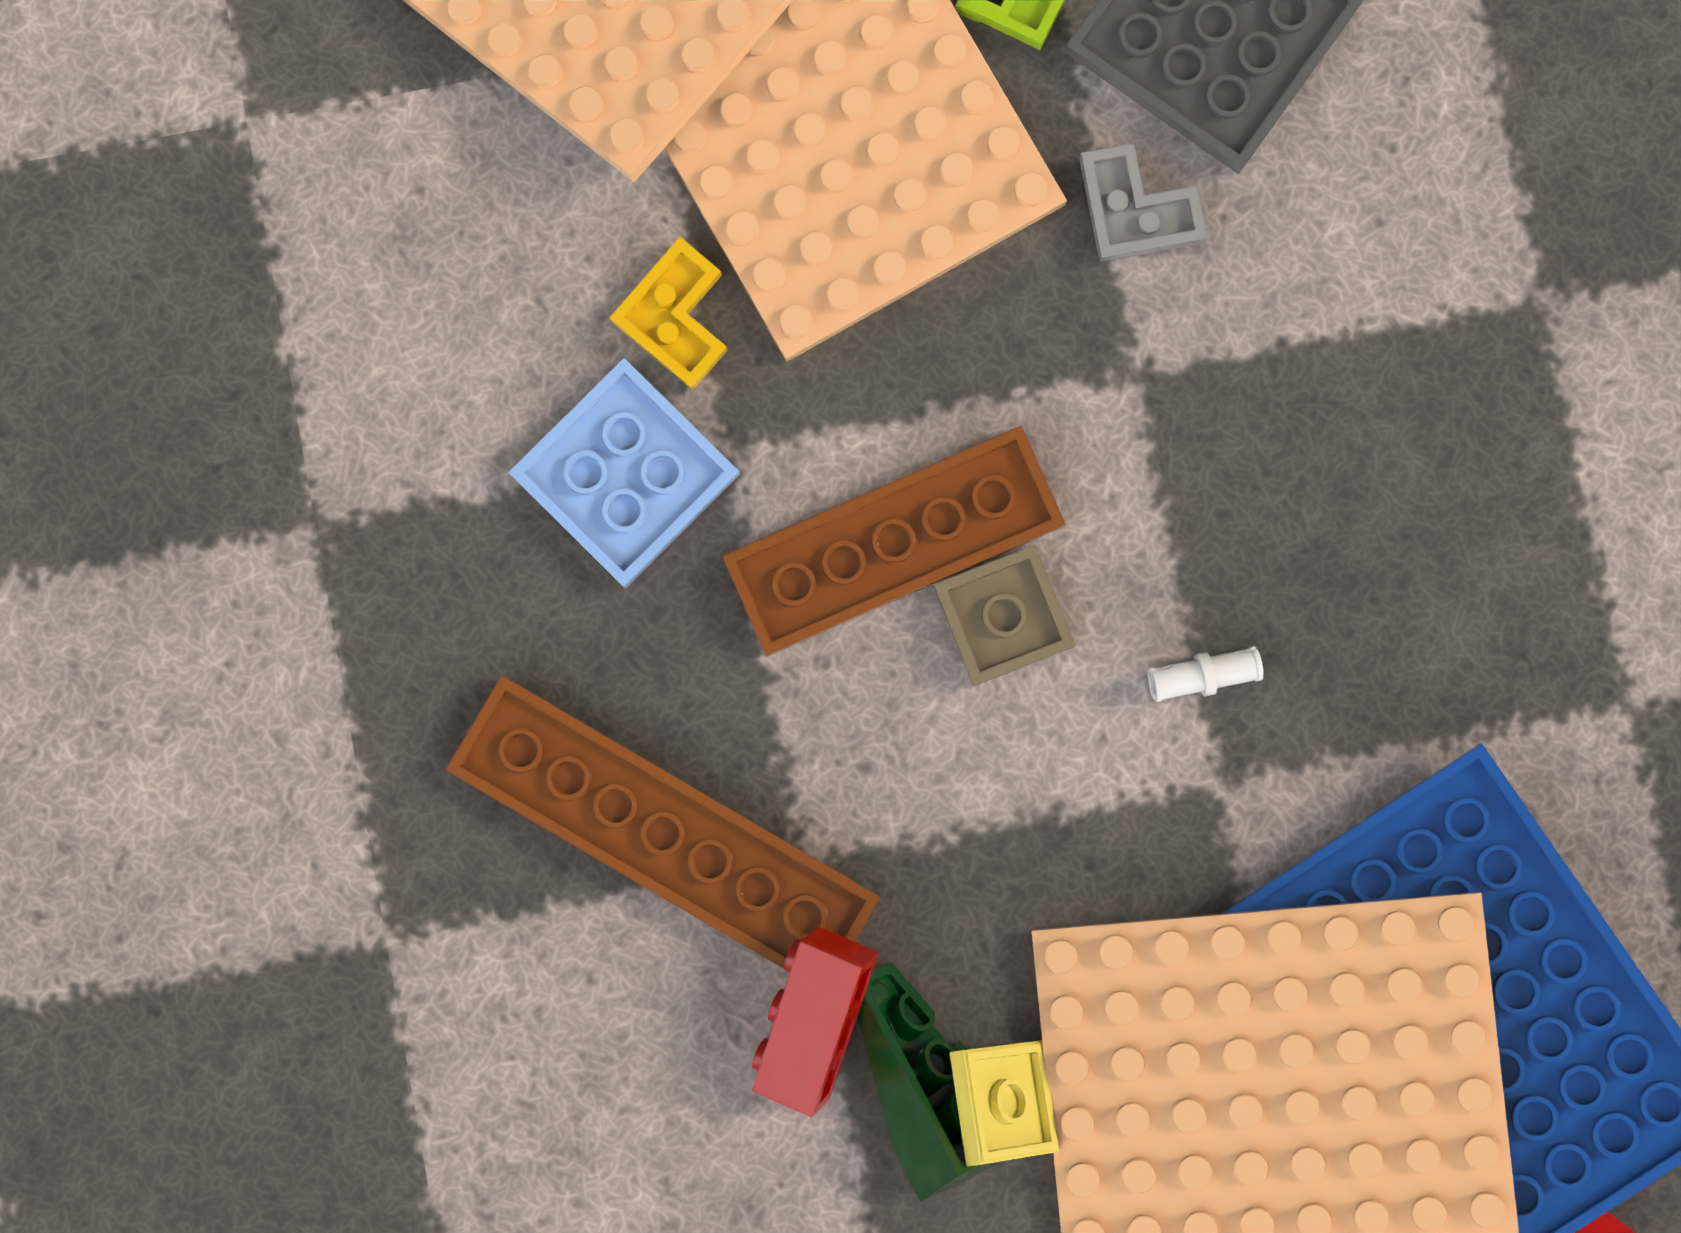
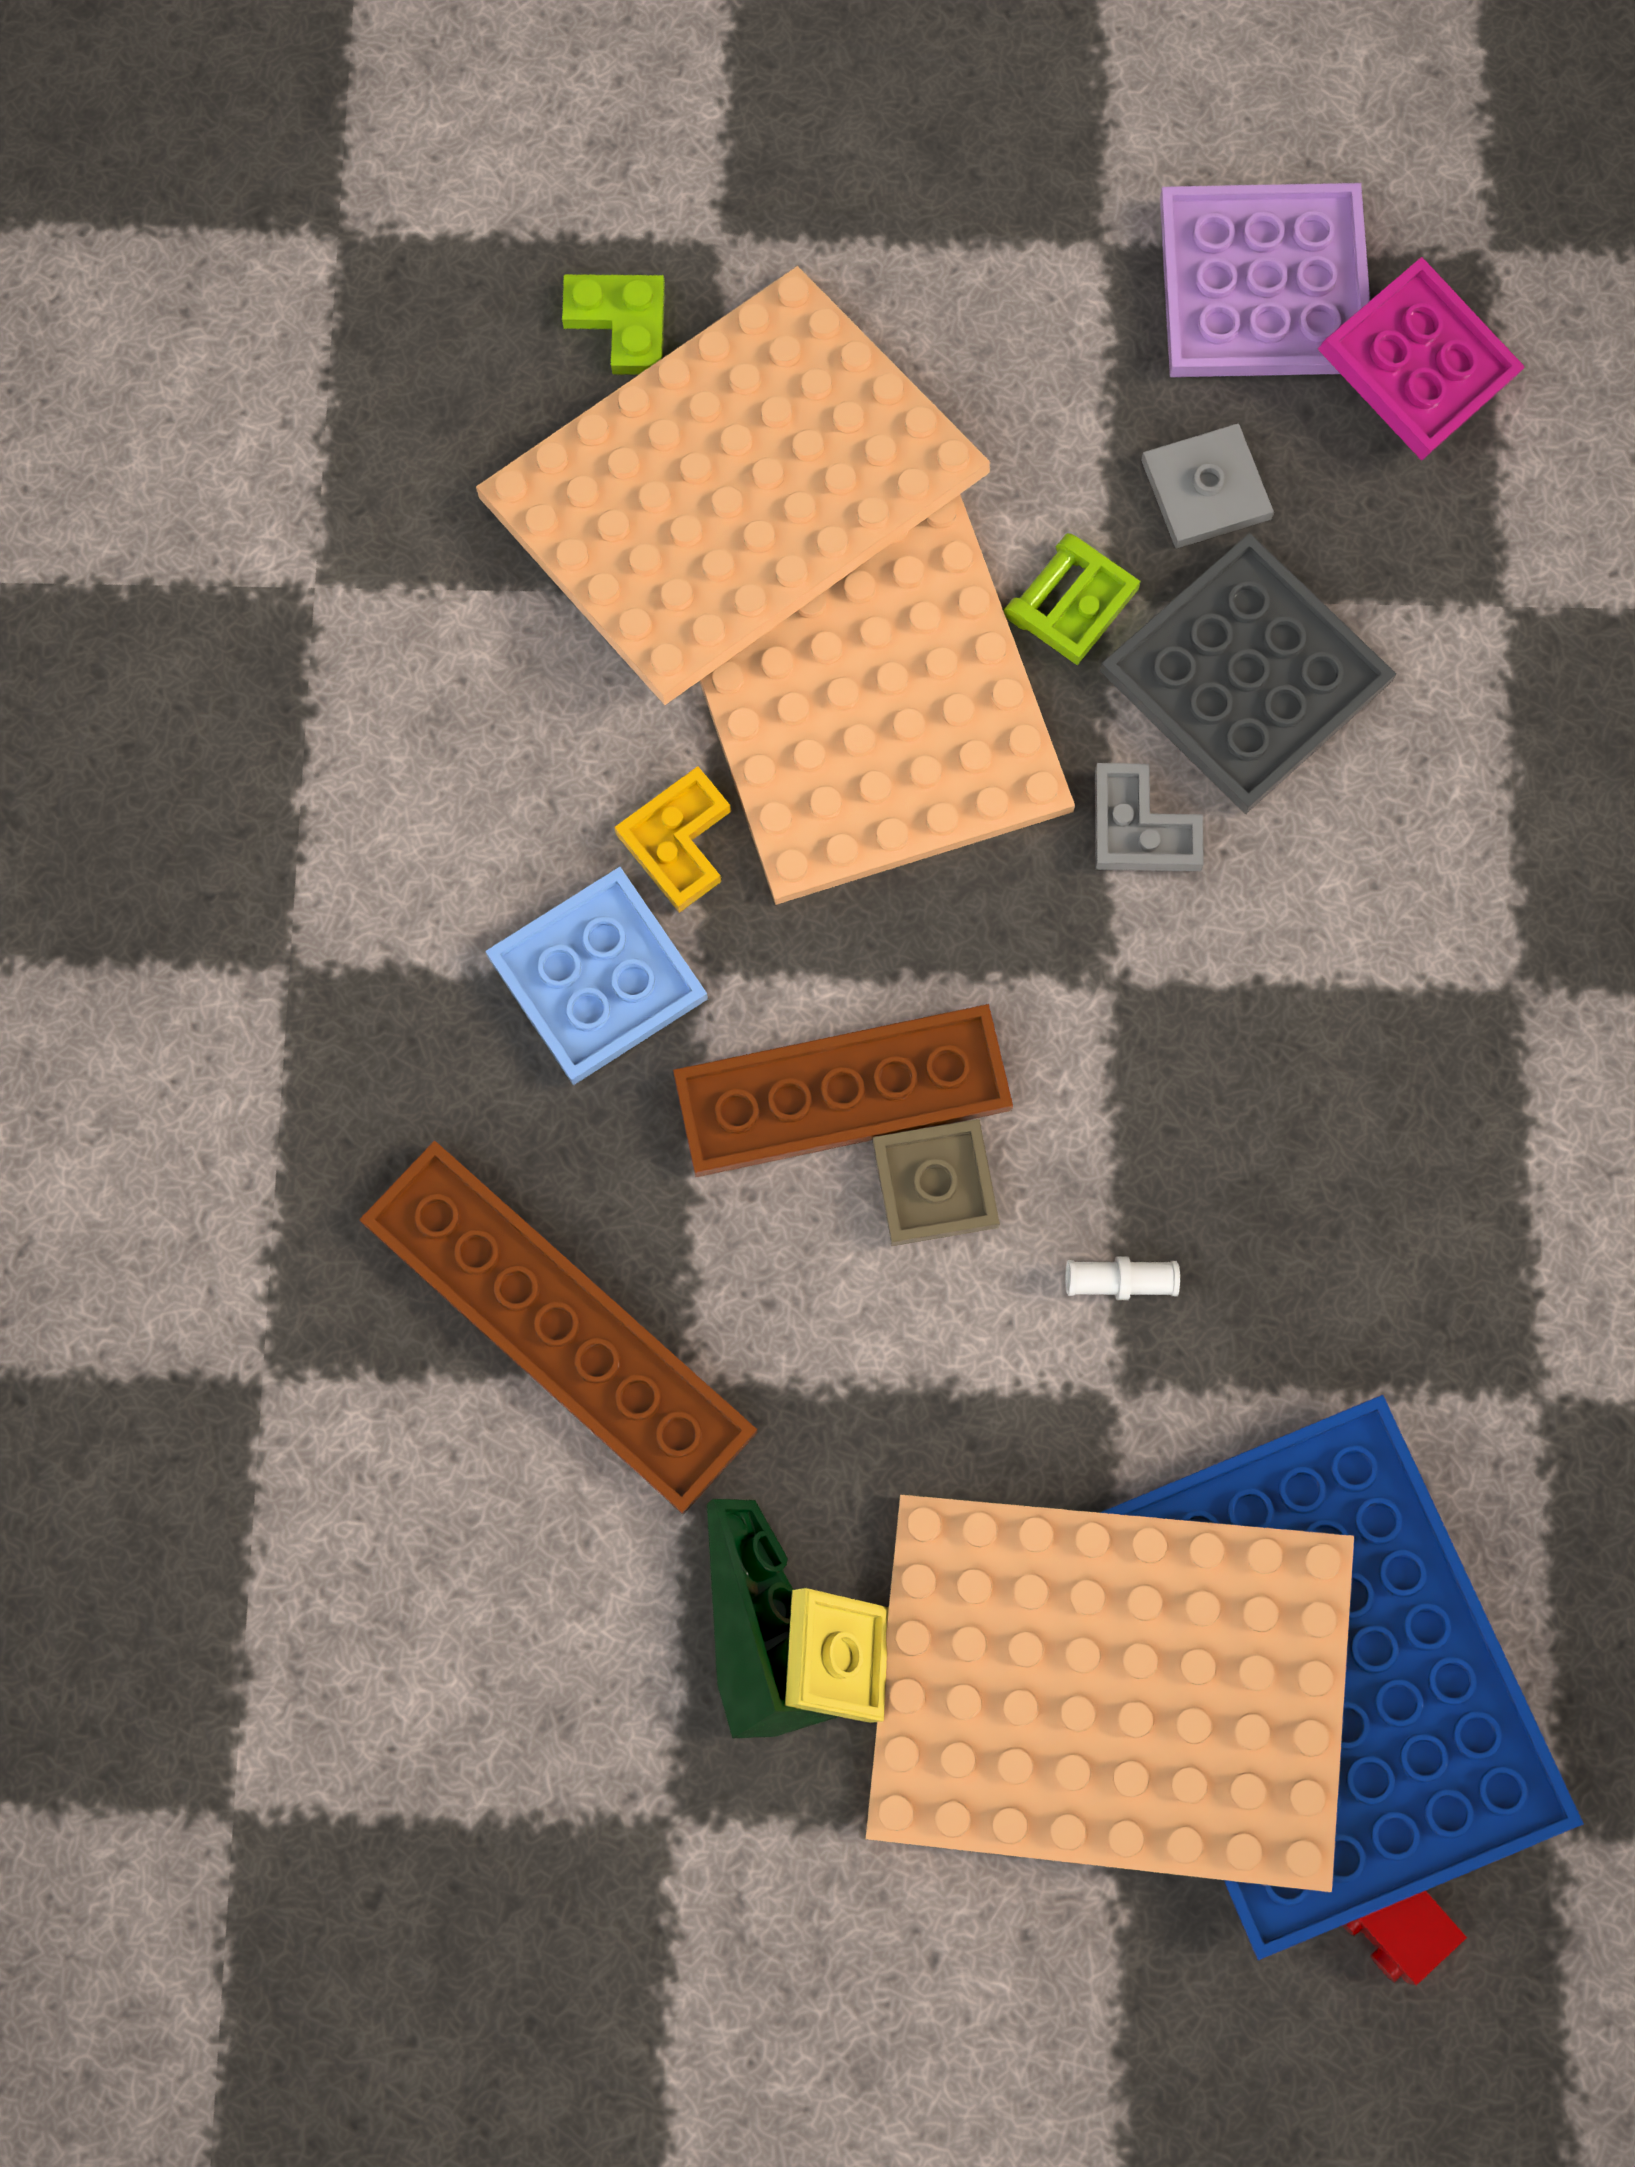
camera: 10 degrees right, 10 degrees down
brick [752,926,879,1118] -> none

